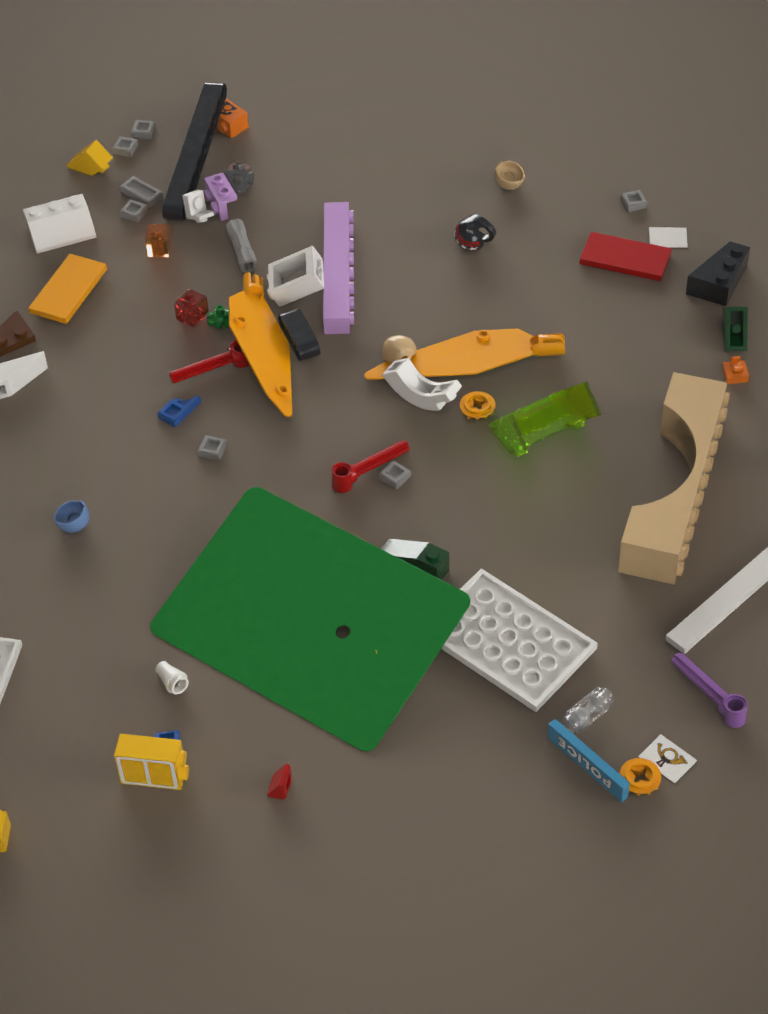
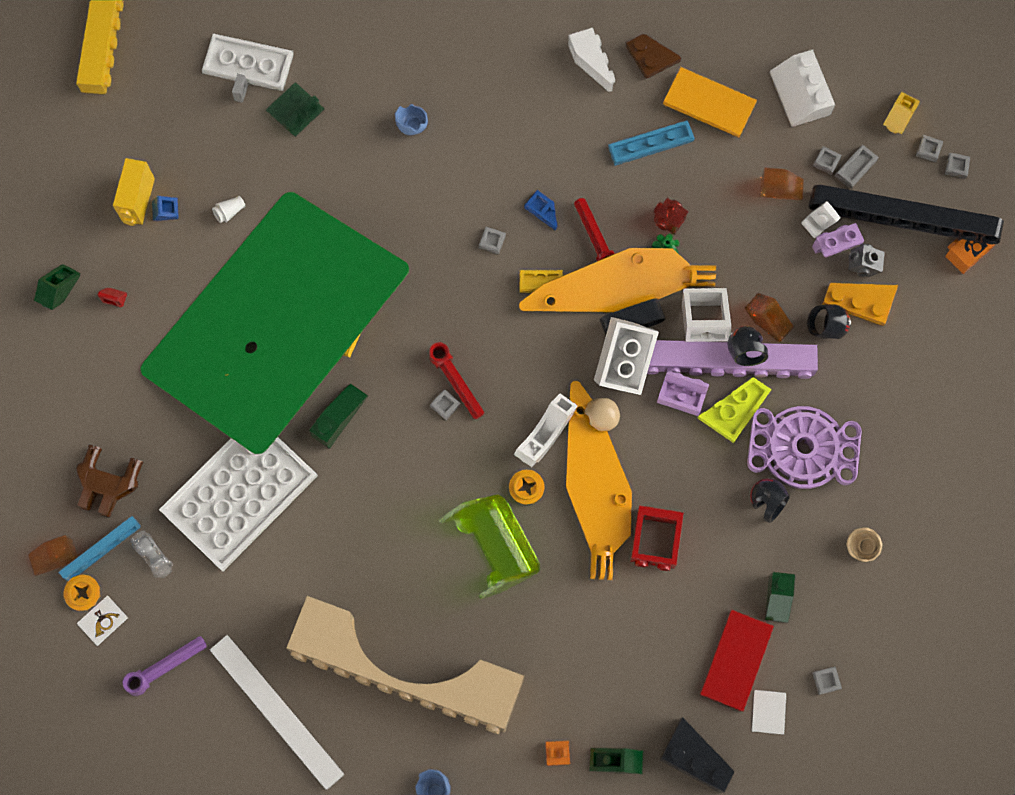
camera: 90 degrees right, 25 degrees up
light grey axle [226,218,258,273] -> none
none -> clear orange slope [28,535,78,576]
none -> dark green slope [34,264,81,310]
none -> reddish brown connector [76,444,144,518]
none -> light grey tile [232,73,248,103]
none -> clear green hinge [266,82,325,137]
none -> yellow plate [519,270,563,293]
none -> white slope [594,317,659,395]
none -> dark azure tile [608,120,695,166]
none -> red window [630,505,684,571]
none -> lavender bracket [657,371,709,416]
none -> neon yellow wing [698,377,772,443]
none -> black helmet [727,326,768,366]
none -> clear orange slope [745,293,794,343]
none -> lavender piece [747,406,862,489]
none -> dark green slope [765,572,796,623]
none -> black helmet [807,304,851,339]
none -> light orange wing [822,283,898,326]

